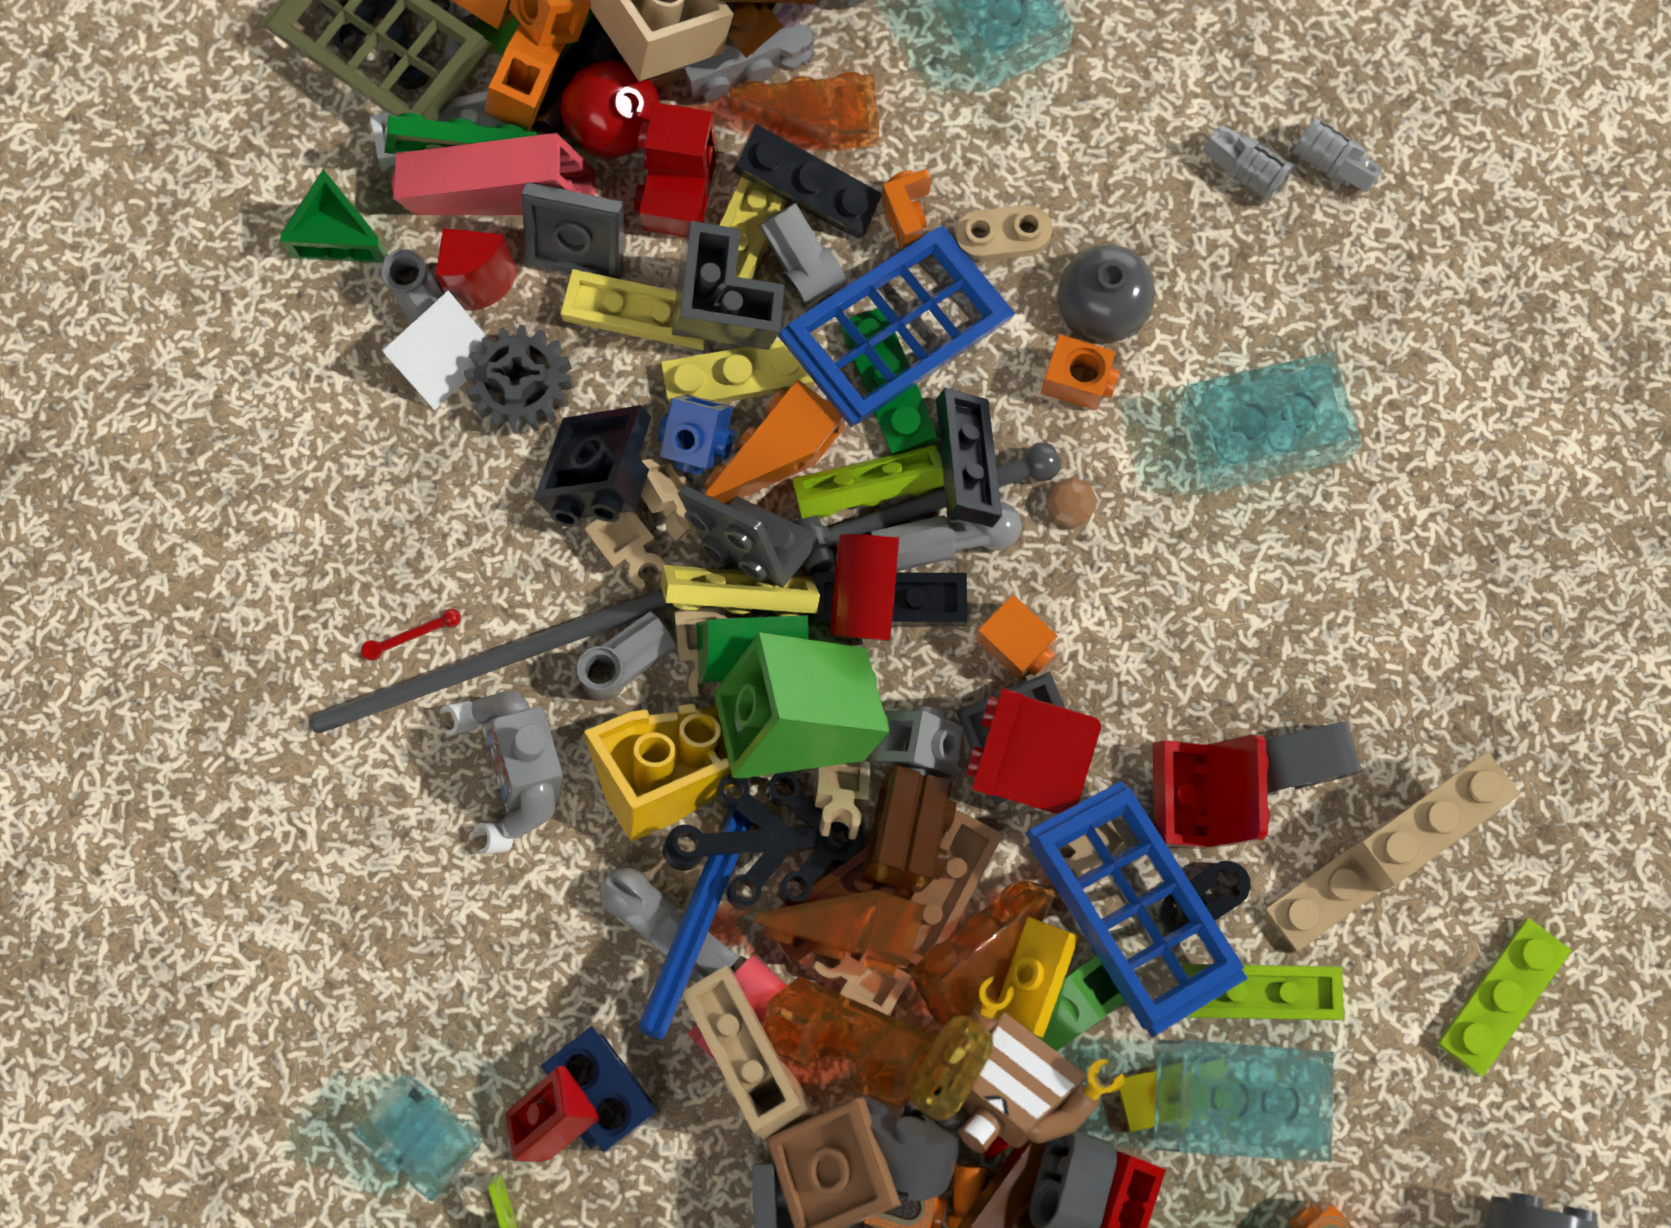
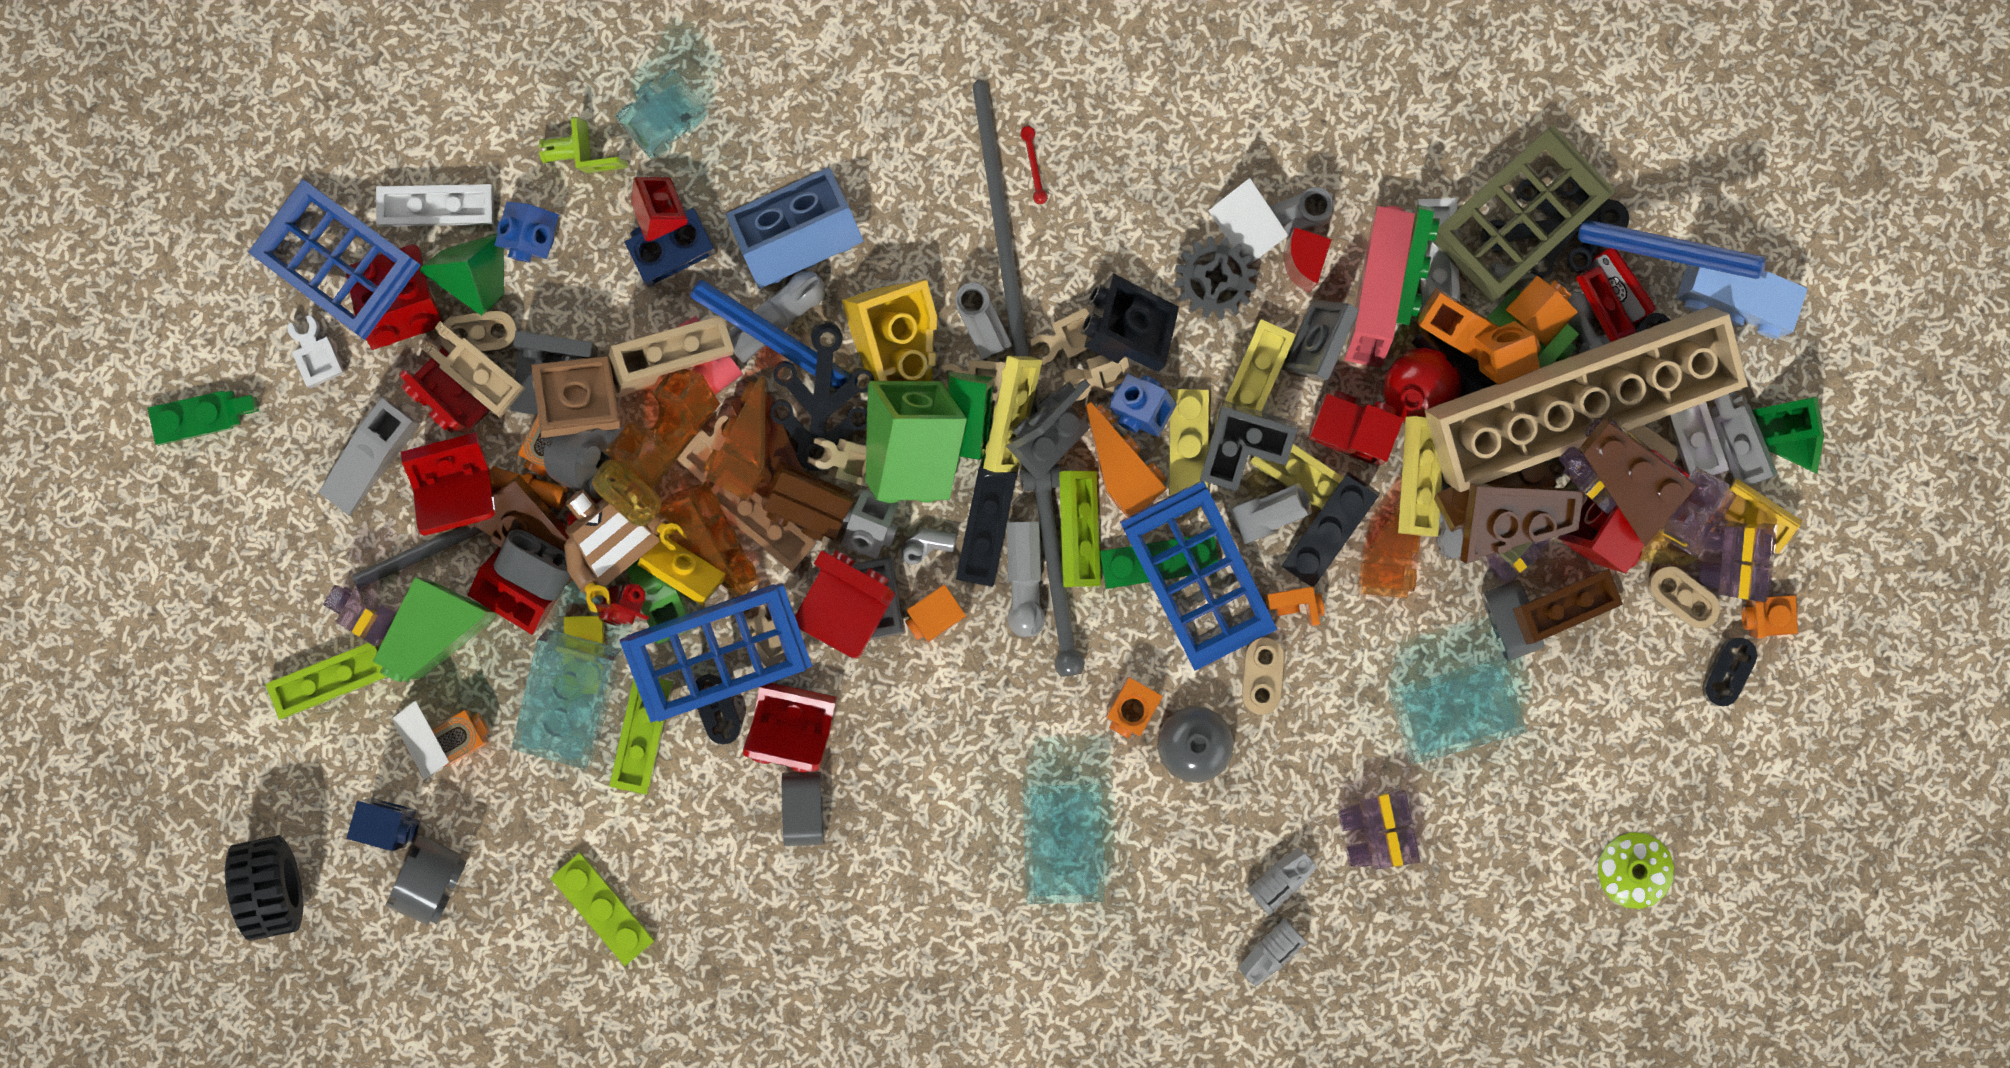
camera: 95 degrees right, 10 degrees up
green slope [280,169,388,263] -> none
light grey torso [440,691,563,854] -> none
red brick [829,534,900,641] -> none
black plate [936,387,1002,528] -> none
medium nougat tile [1046,477,1097,530] -> none
tan bracket [1263,751,1521,953] -> none
none -> red hinge [589,584,649,626]
none -> medium blue slope [725,167,864,289]
none -> light grey arm [901,528,957,565]
none -> hips [1338,789,1421,870]
none -> light yellow plate [1398,416,1442,537]

